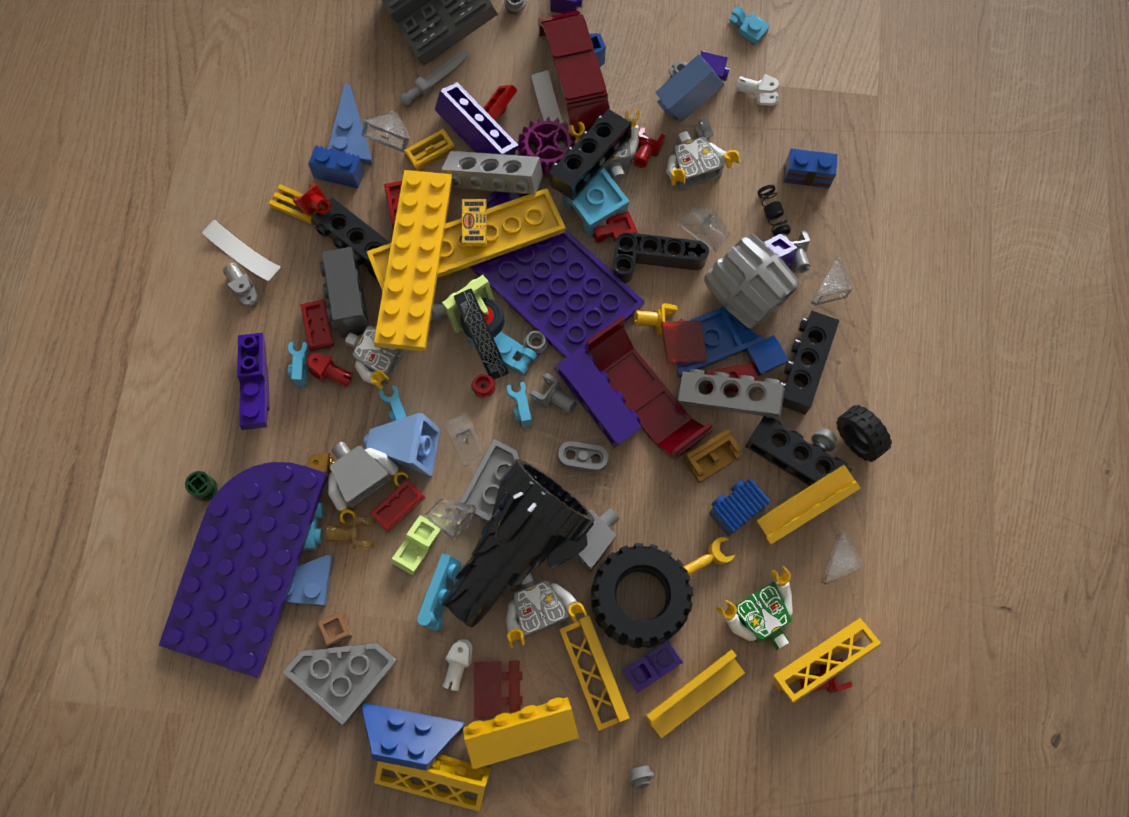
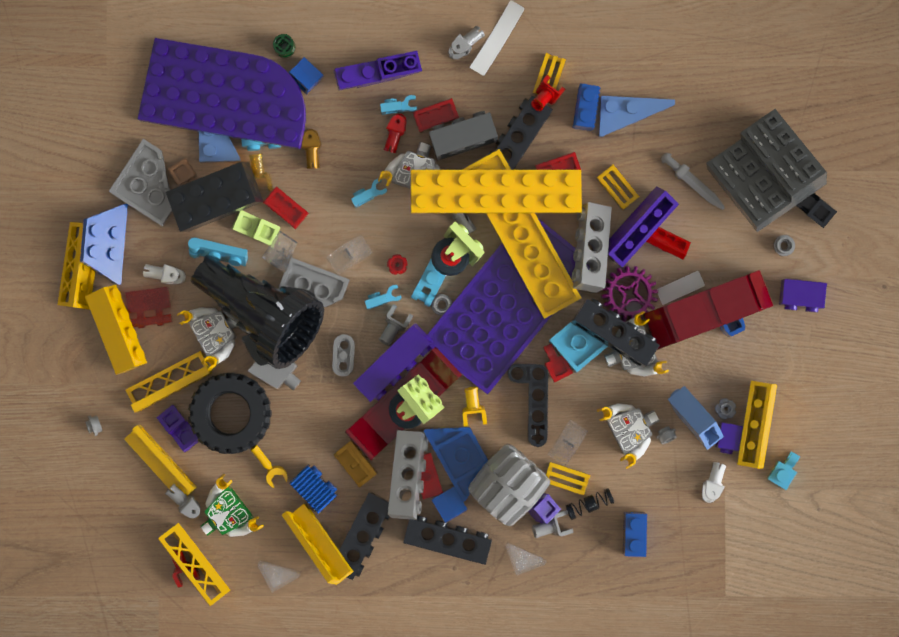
camera: 90 degrees right, 15 degrees up
light grey torso [328,442,408,524] -> none
clear slope [362,110,410,153] -> none
light blue slope [364,413,441,477] -> none
black sticker [454,288,509,380] -> none
tile [462,199,487,247] -> none
red piece [633,127,666,168] -> none
clear red piece [661,319,707,365] -> none
light grey plate [811,429,837,452] -> none
black tyre [836,405,892,462] -> none
none -> light grey piece [165,484,200,518]
none -> black brick [166,161,263,232]
none -> blue piece [289,57,324,95]
none -> yellowish green plate [389,374,445,429]
none -> yellow tile [546,462,591,495]
none -> yellow brick [737,381,777,469]

